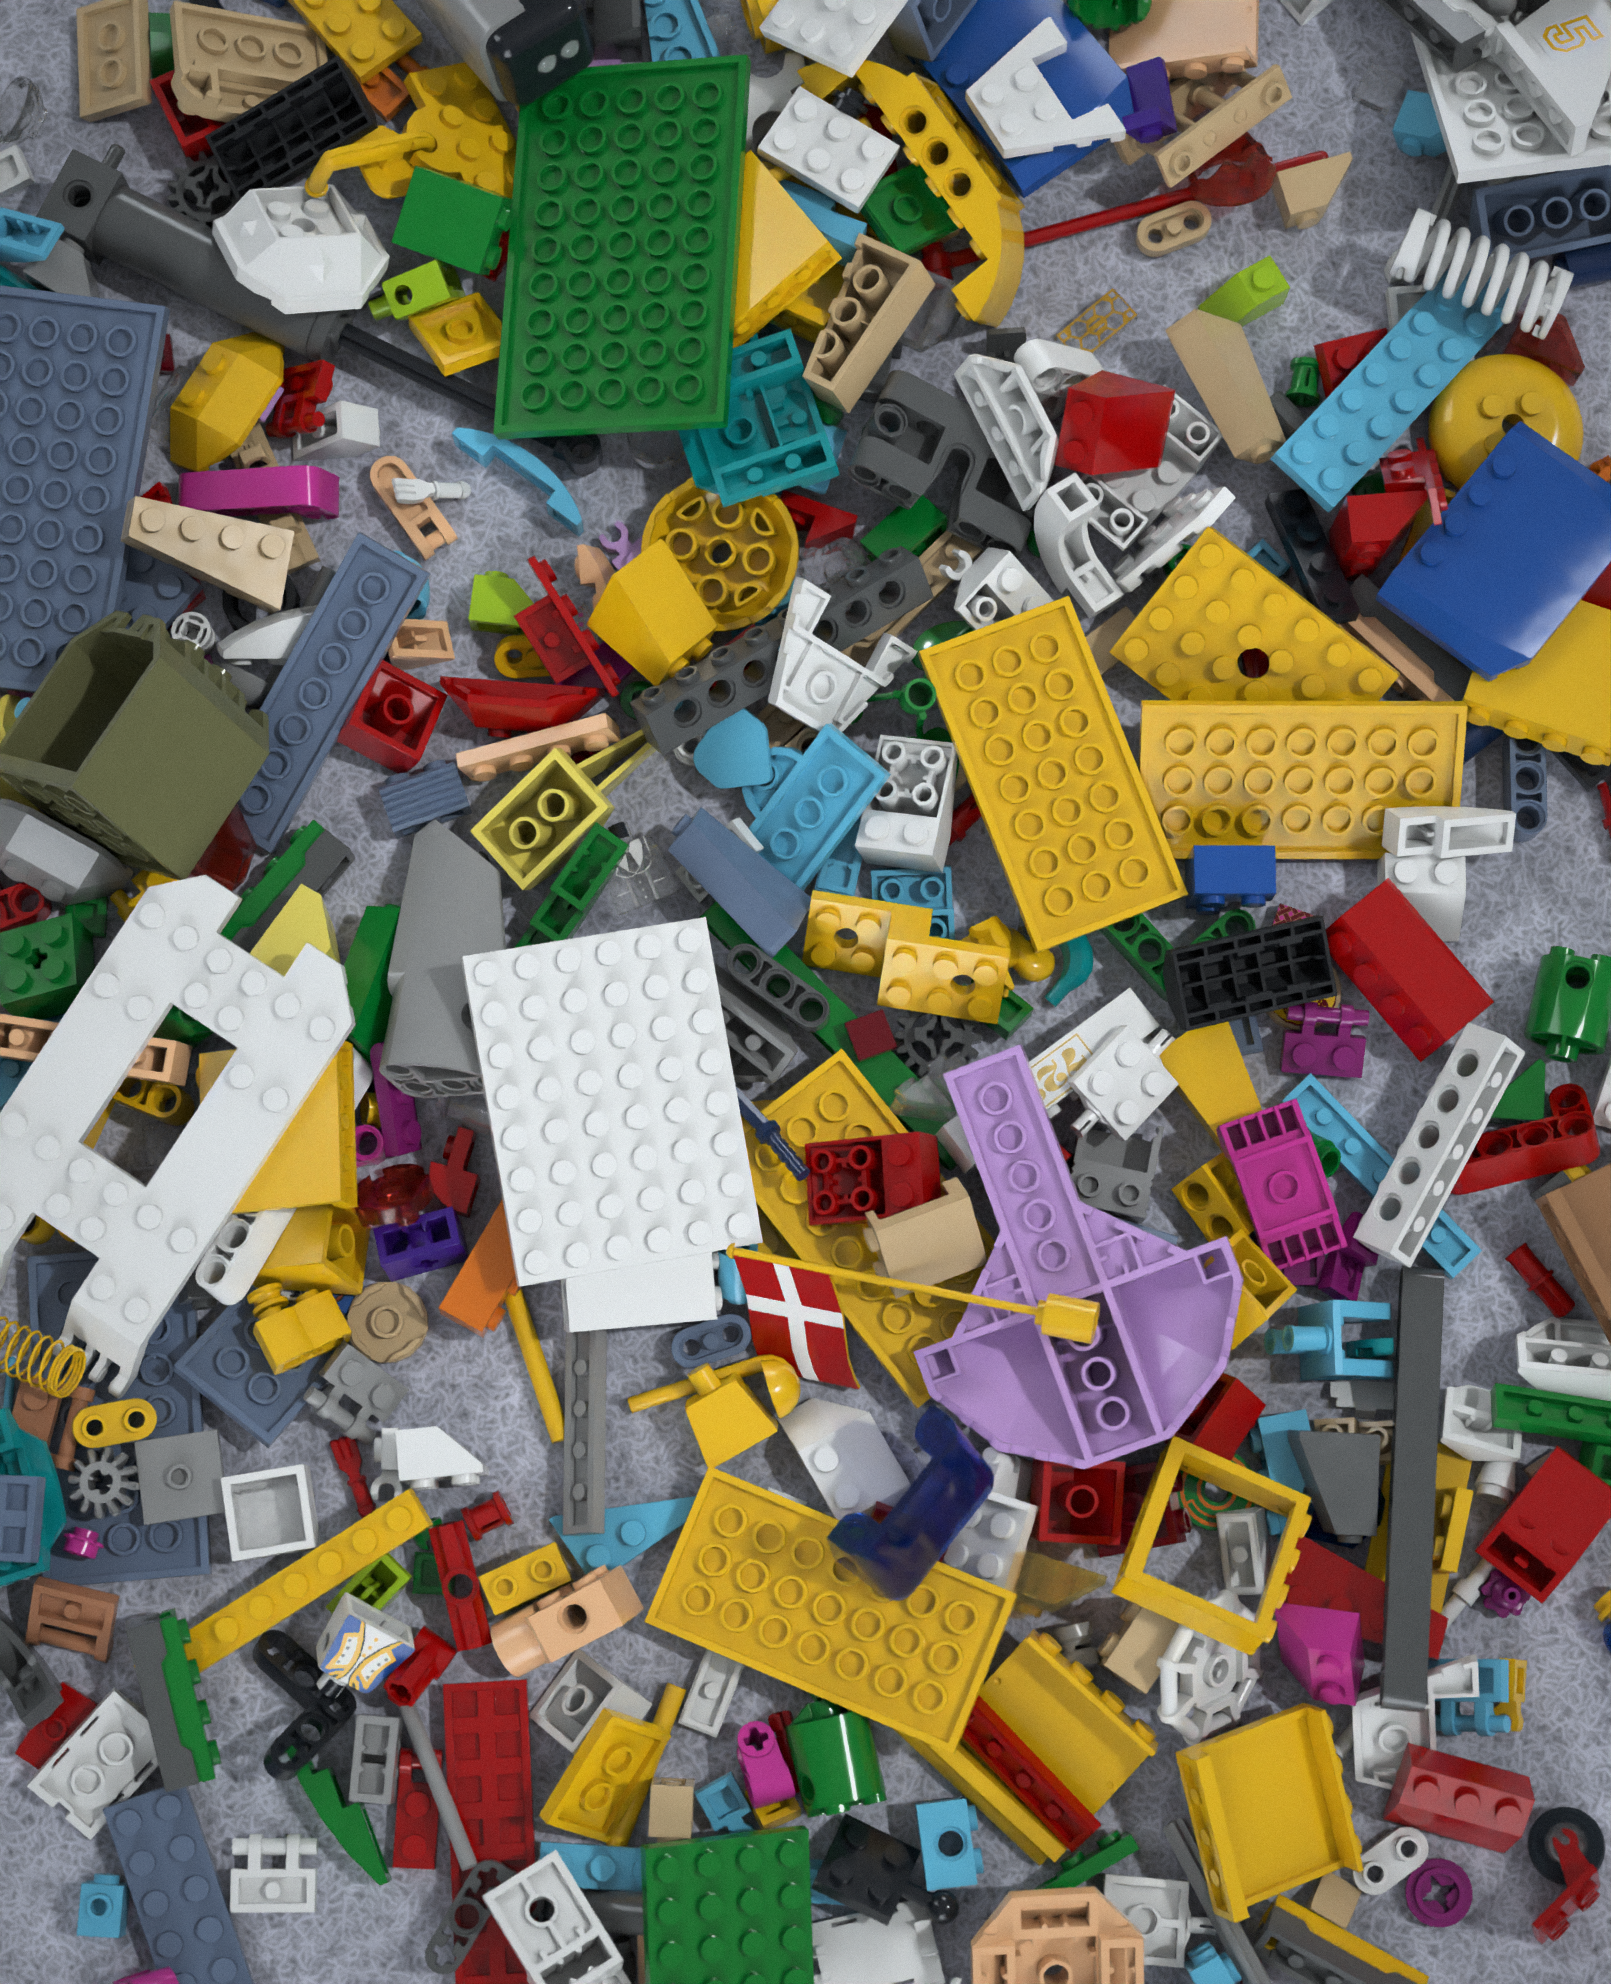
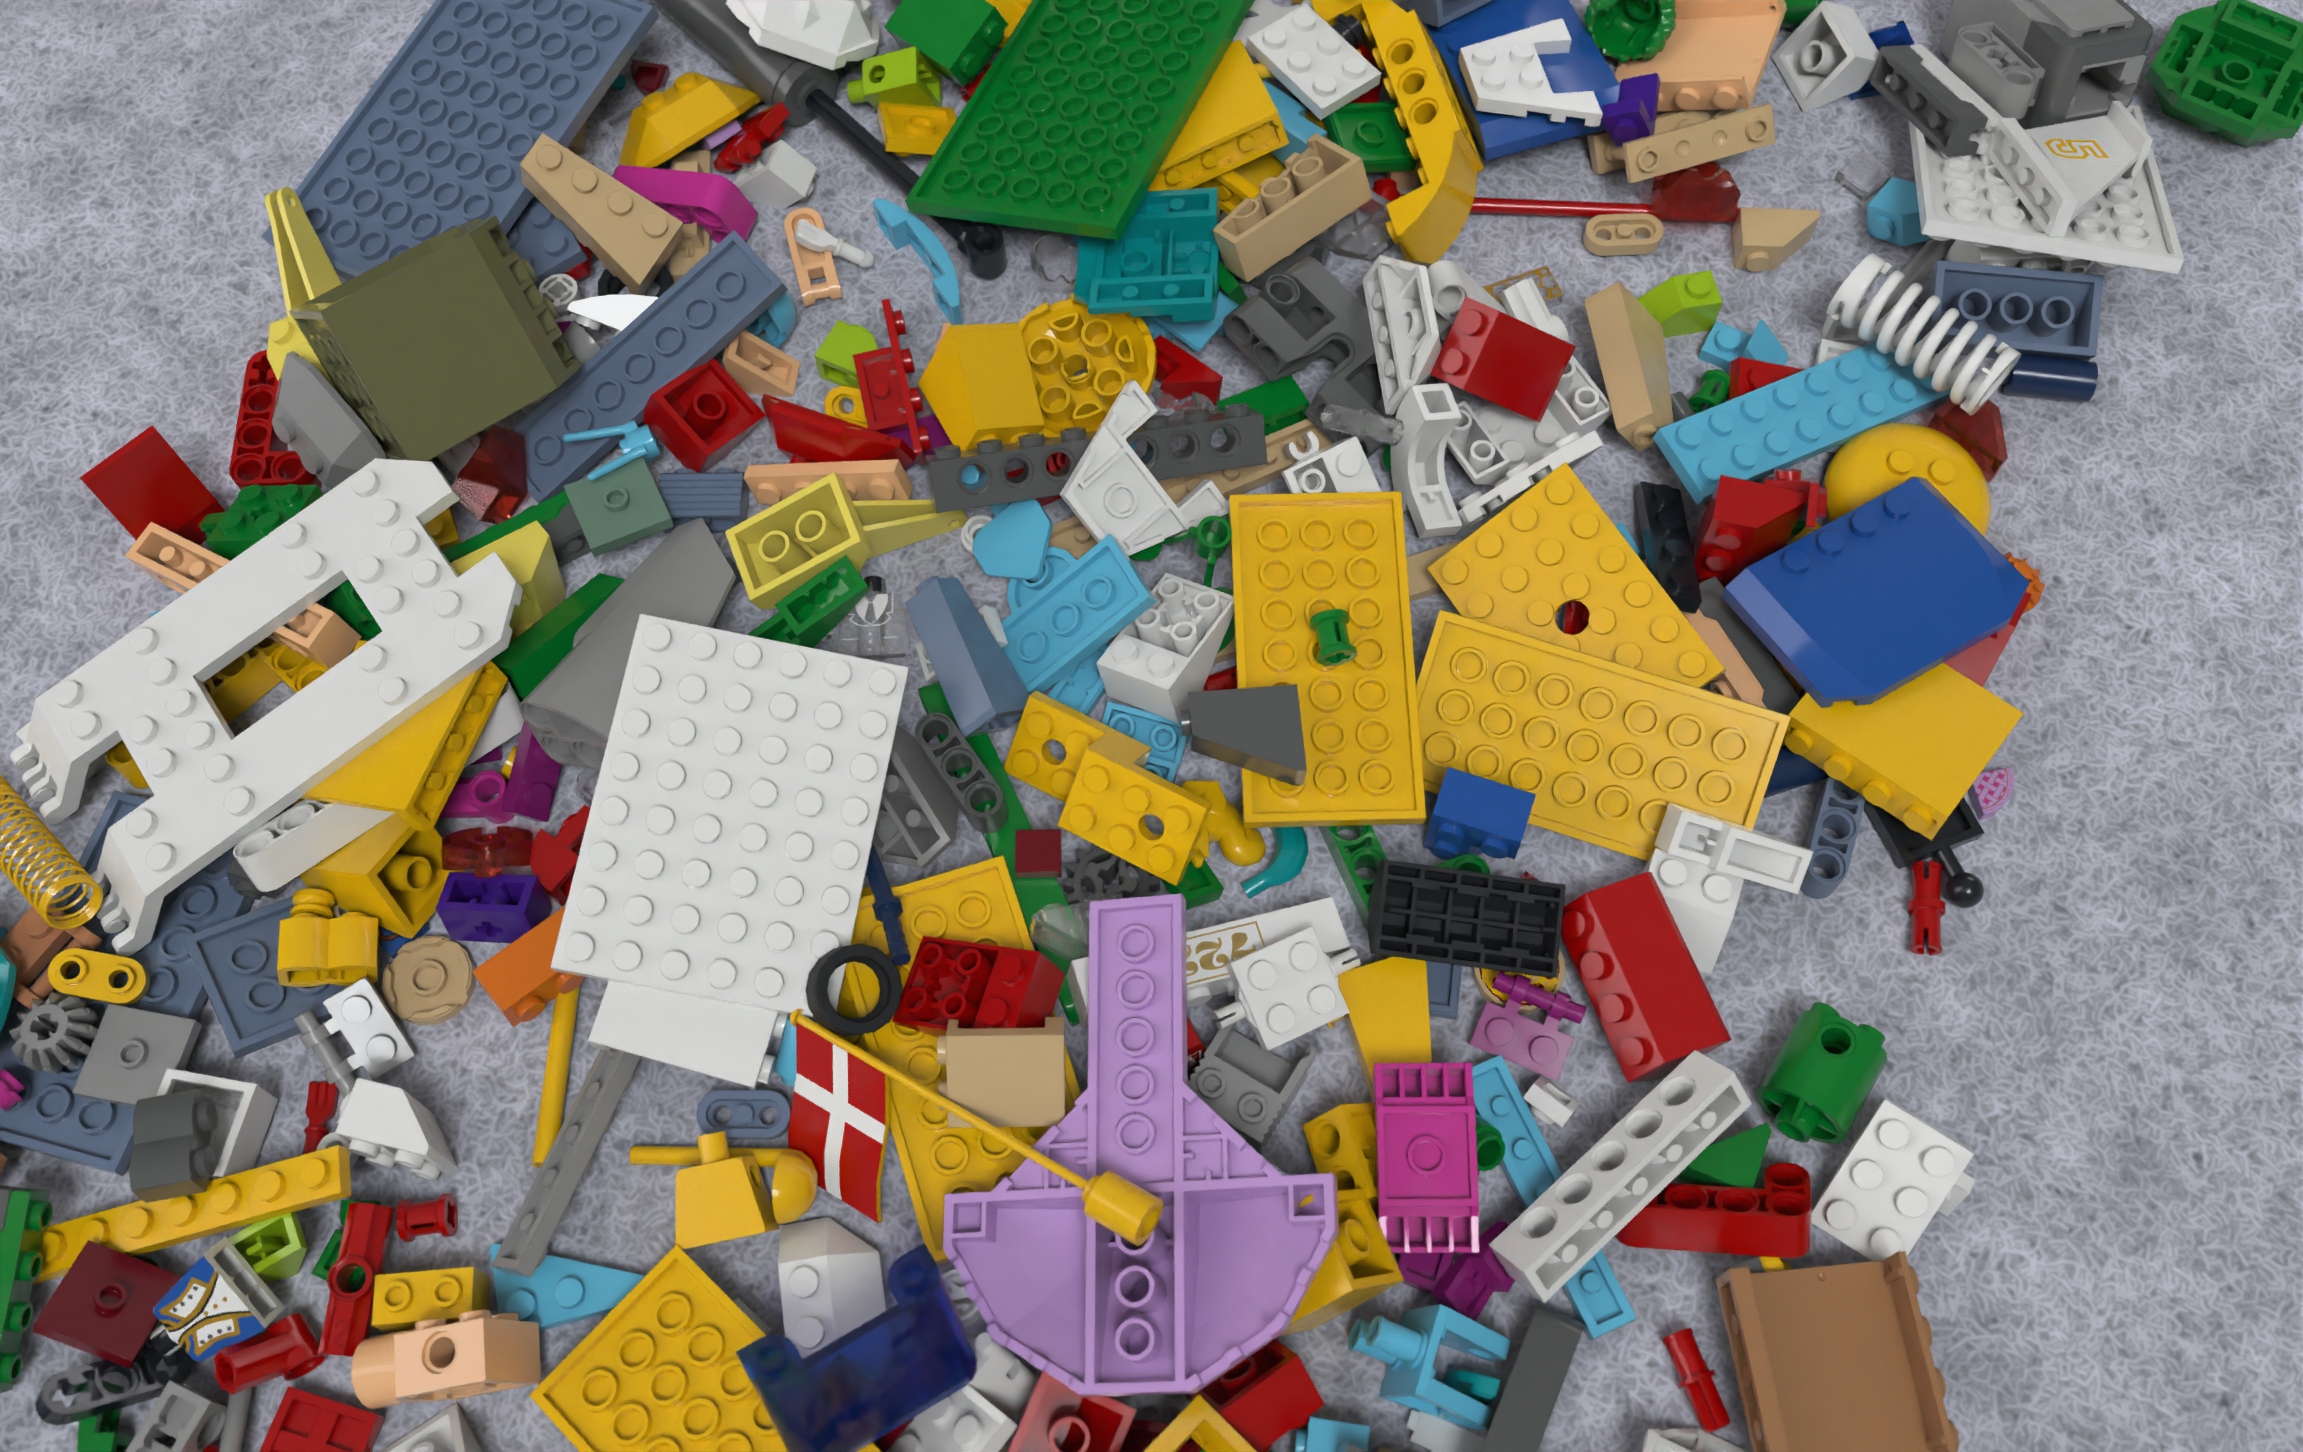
camera: 25 degrees right, 15 degrees down
none -> dark red plate [32,1240,182,1369]
none -> dark grey brick [129,1089,218,1203]
none -> medium azure plant [562,420,662,481]
none -> sand green plate [563,456,674,557]
none -> black tyre [805,944,903,1036]
none -> dark grey slope [1179,684,1307,786]
none -> green bush [1309,609,1357,666]
none -> clear axle [1320,404,1404,446]
none -> white piece [1499,277,1569,343]
none -> white plate [1523,1075,1581,1127]
none -> medium azure slope [1698,319,1789,371]

